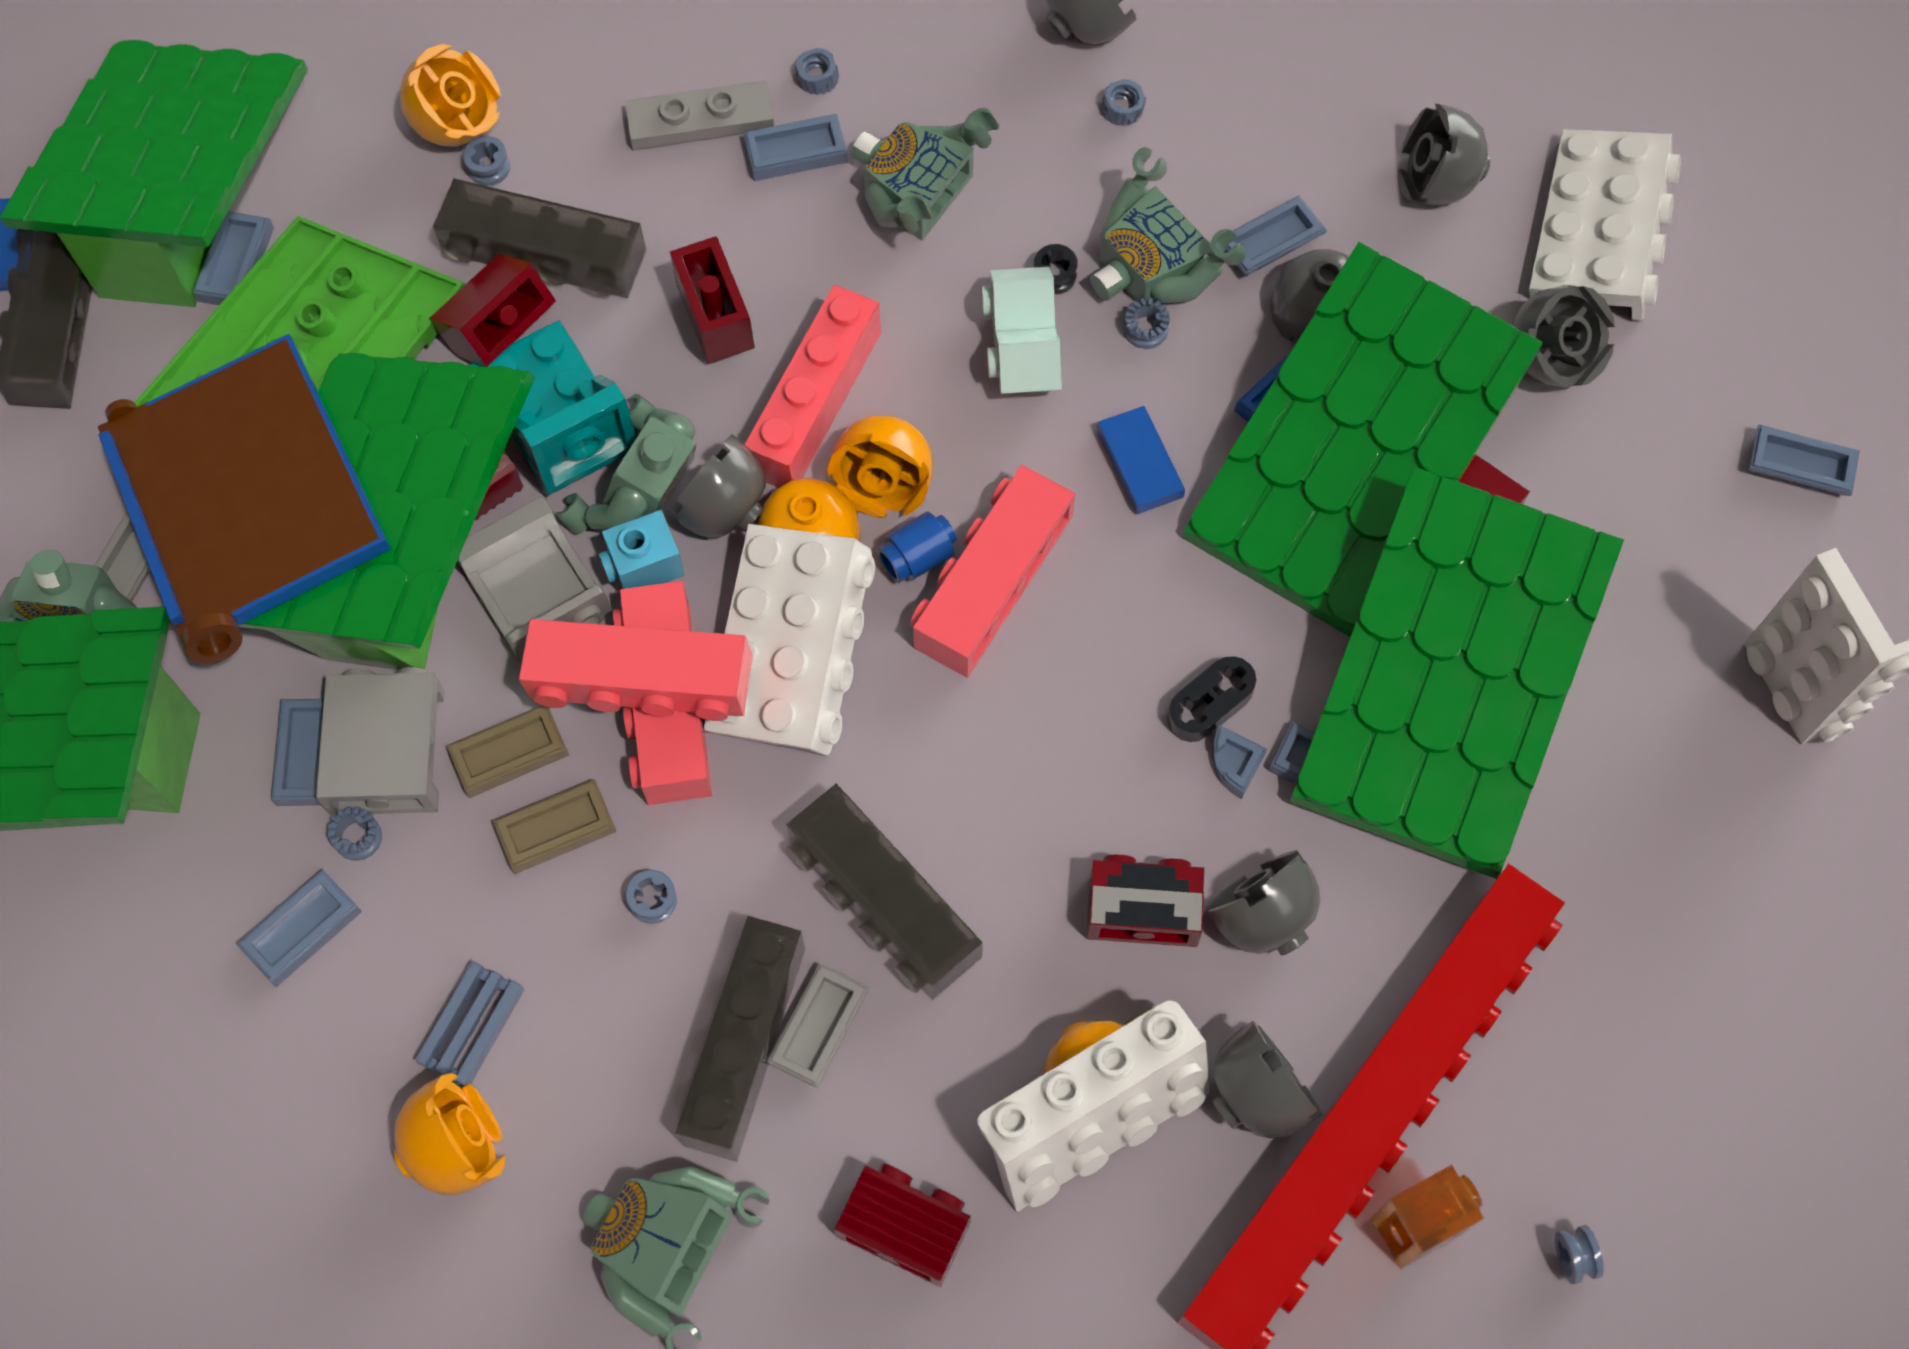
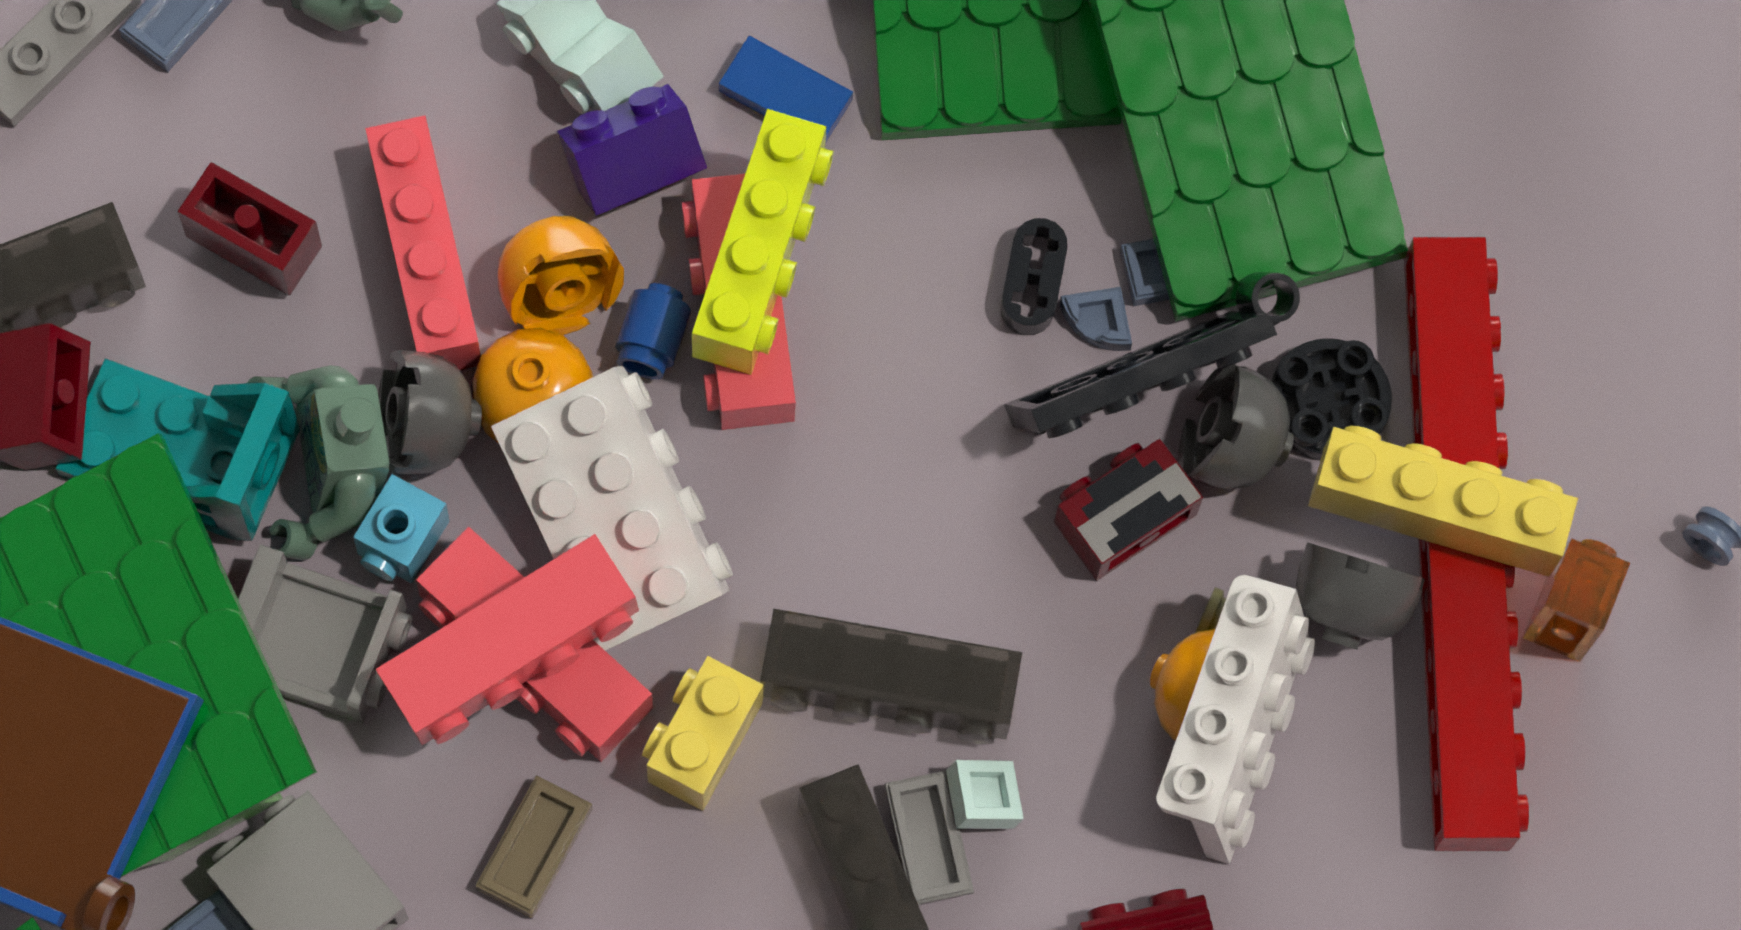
camera: 45 degrees left, 5 degrees up
dark tan tile [447,706,569,798] -> none
sand blue bush [626,870,677,924] -> none
none -> dark purple piece [557,84,707,216]
none -> light yellow brick [642,656,764,811]
none -> neon yellow brick [692,109,834,375]
none -> light aqua plate [946,760,1024,829]
none -> black hinge [1004,272,1300,438]
none -> black tile [1271,338,1392,460]
none -> light yellow brick [1308,426,1578,577]

